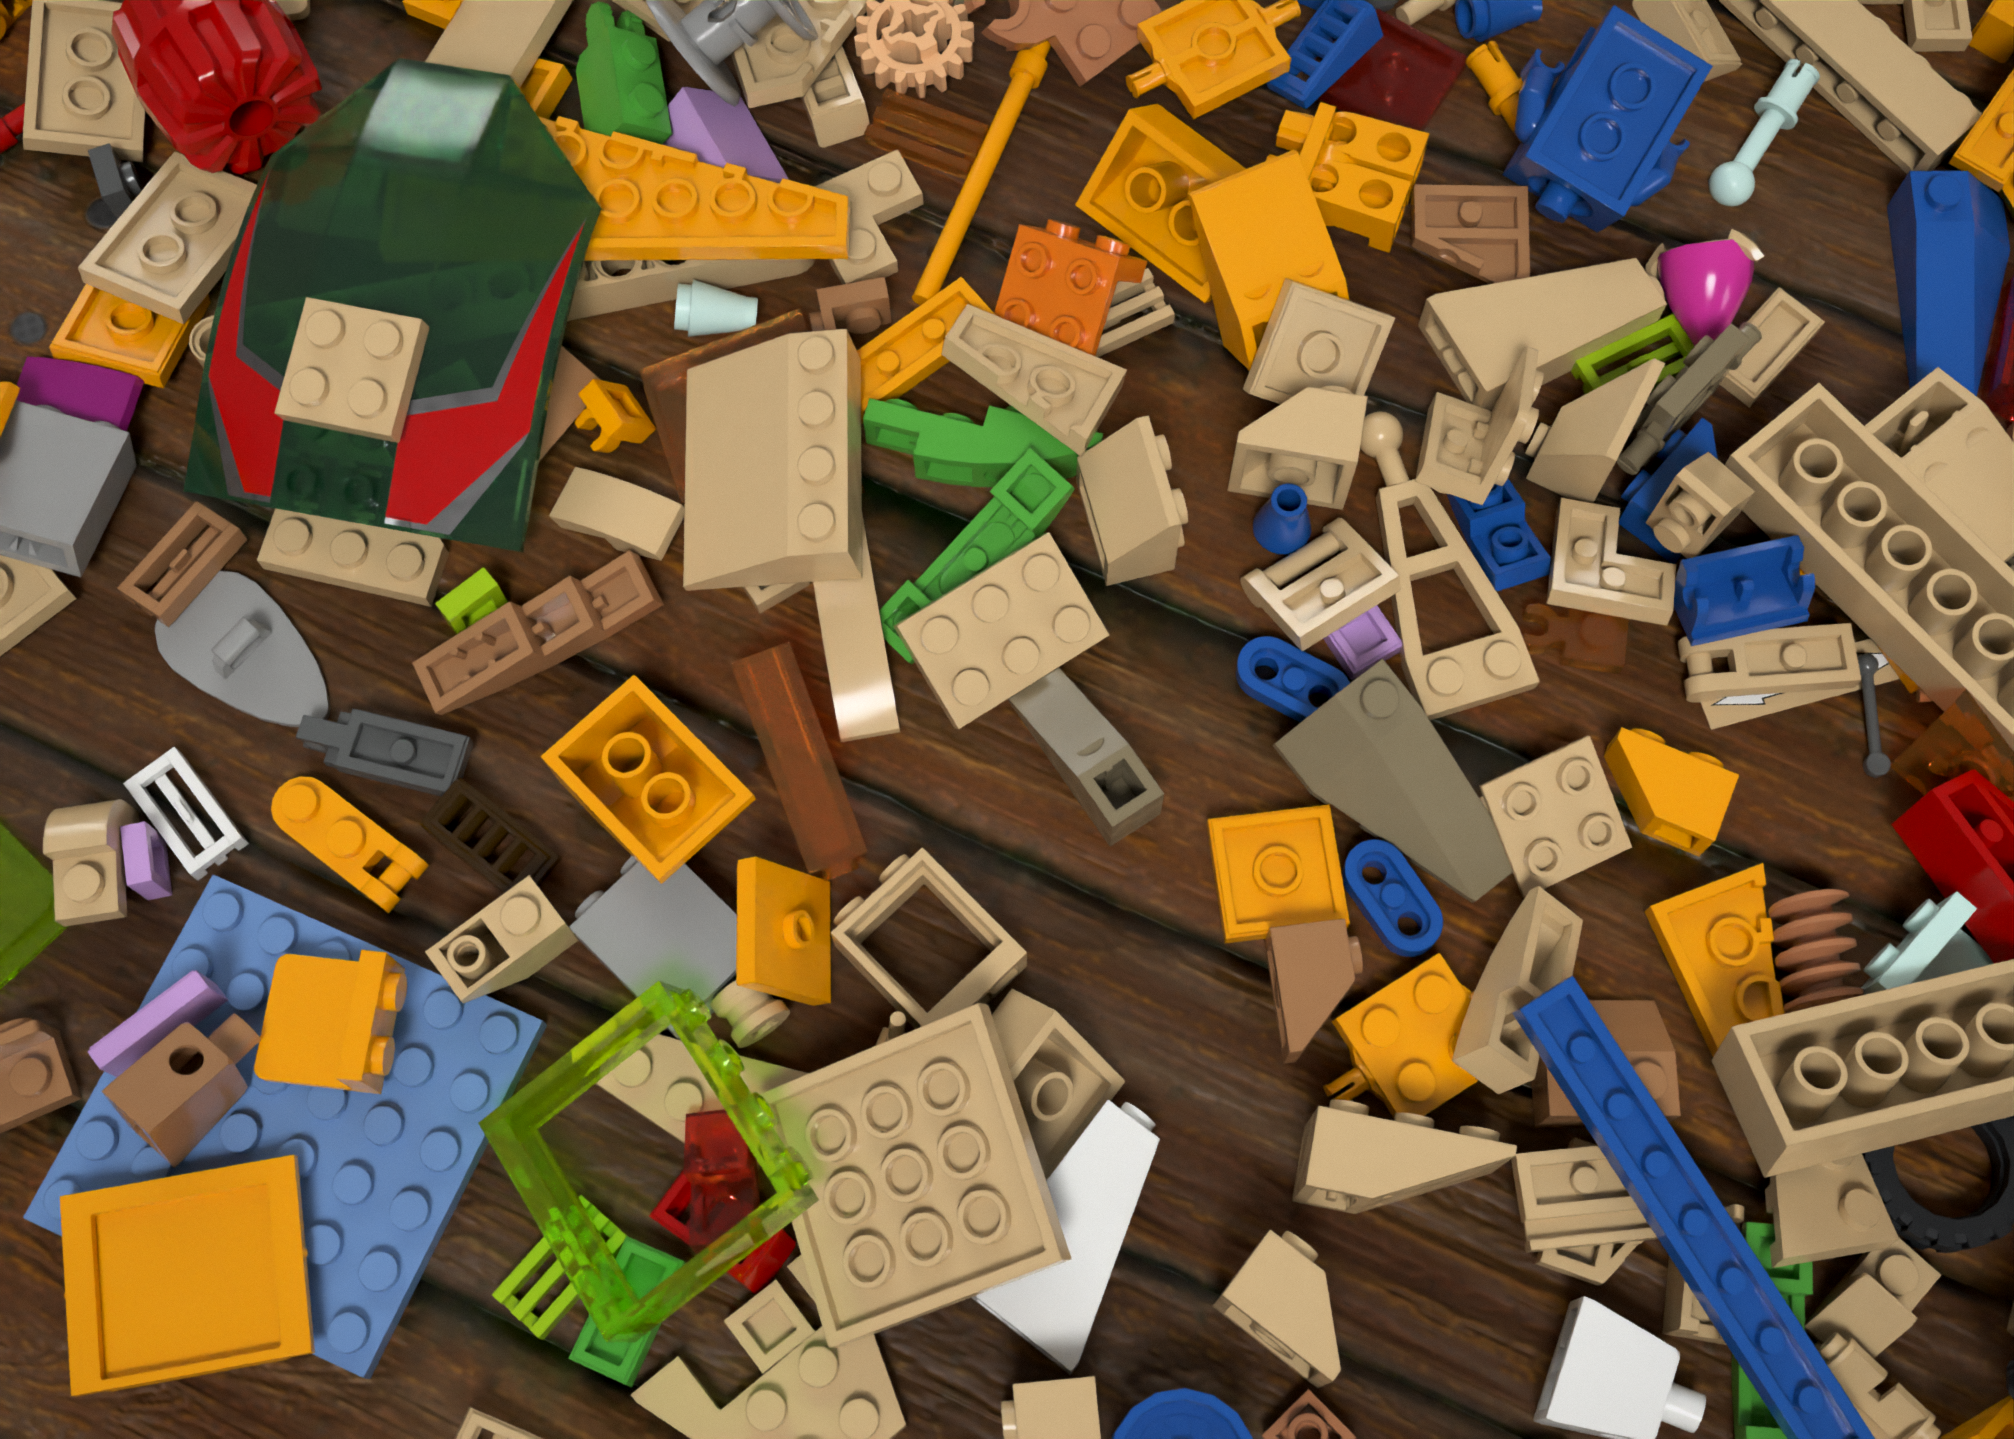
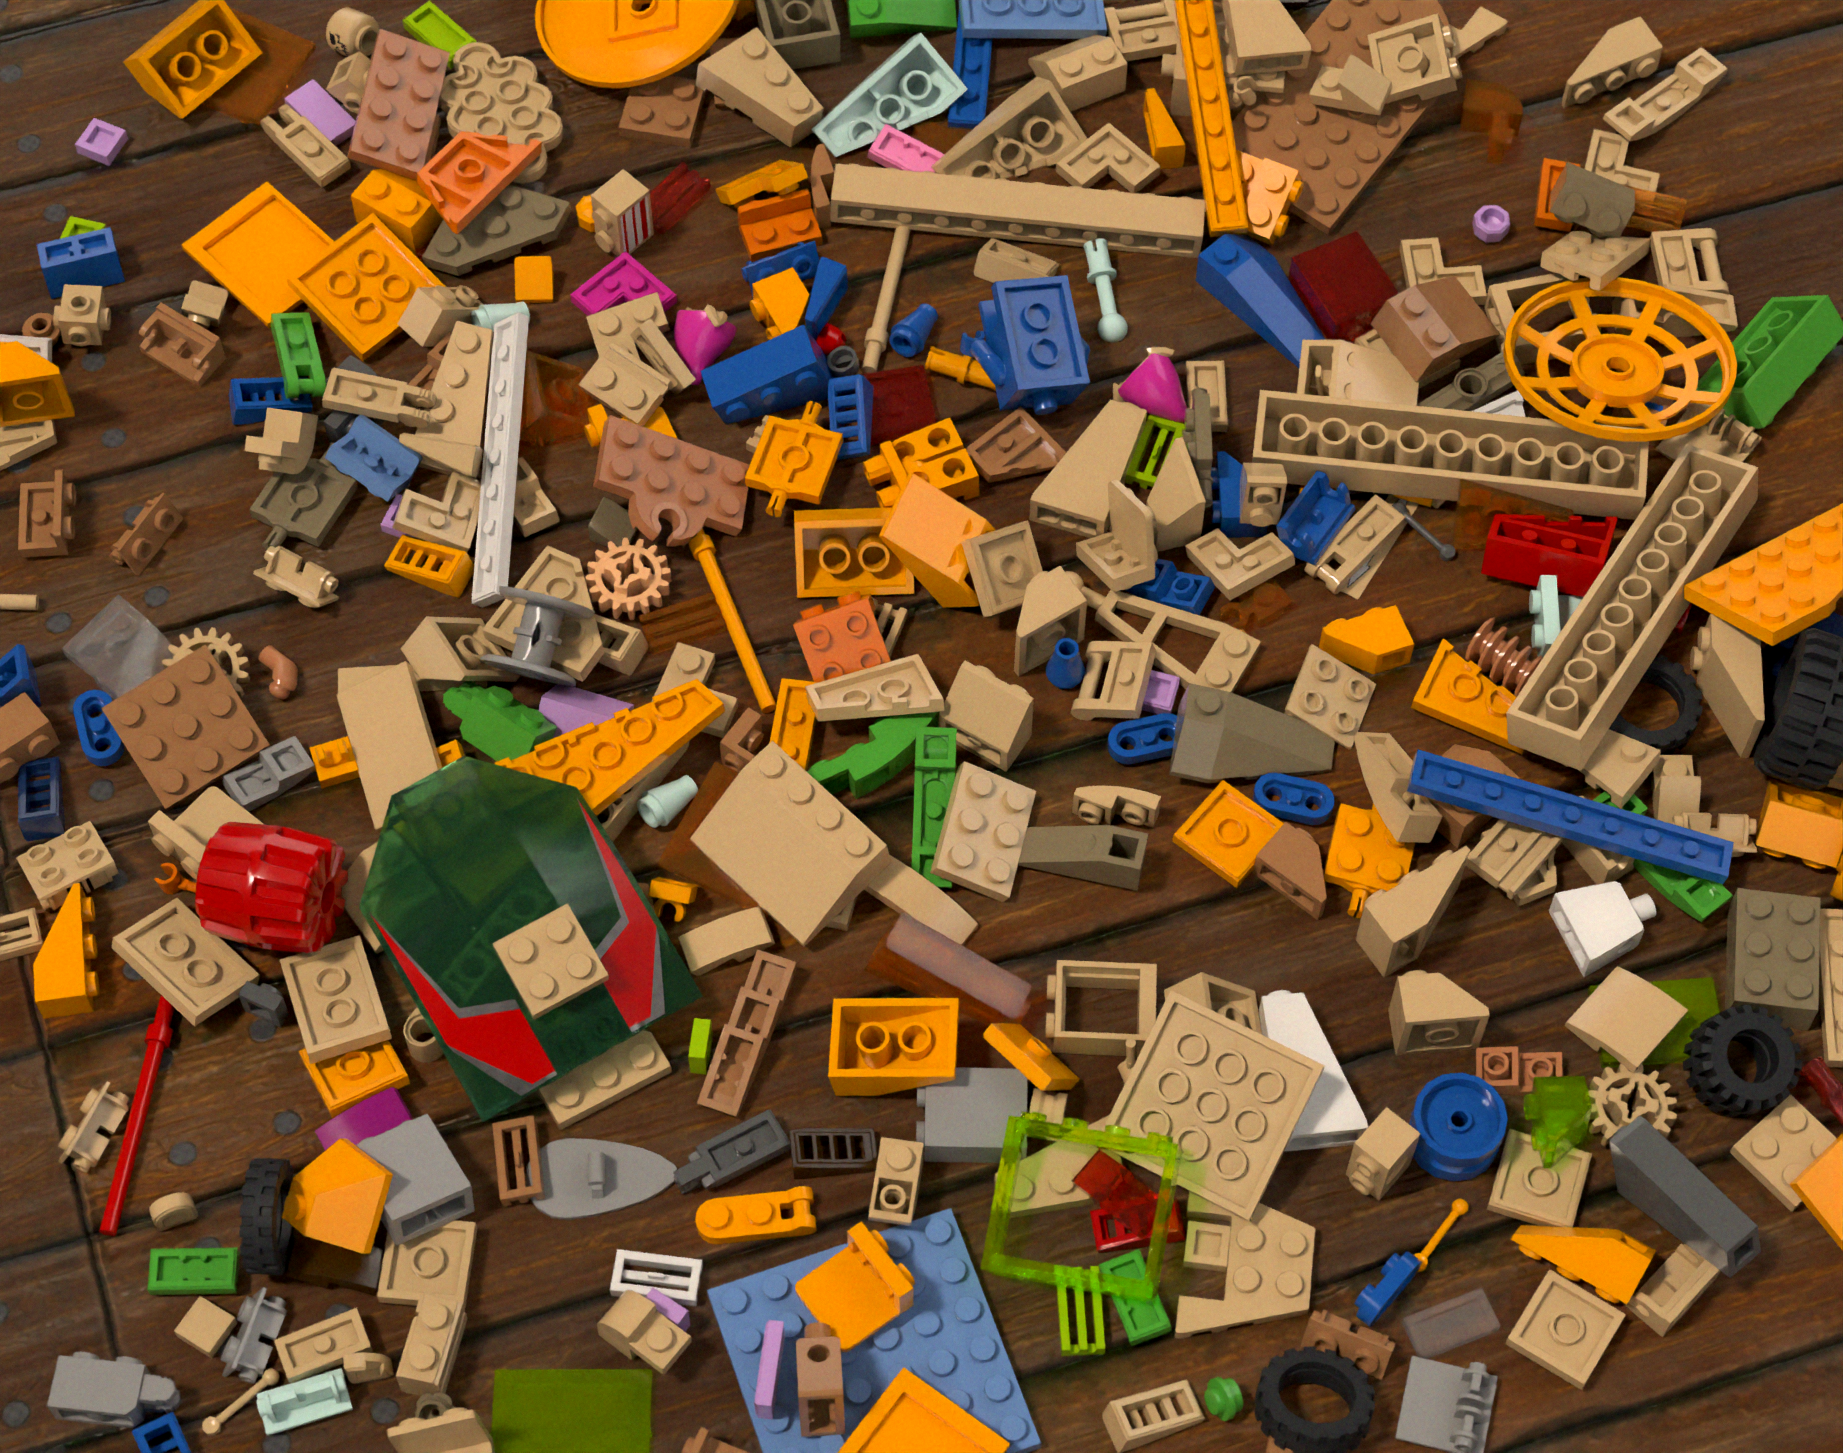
camera: 45 degrees left, 10 degrees down
none -> tan slope [1072,785,1161,828]

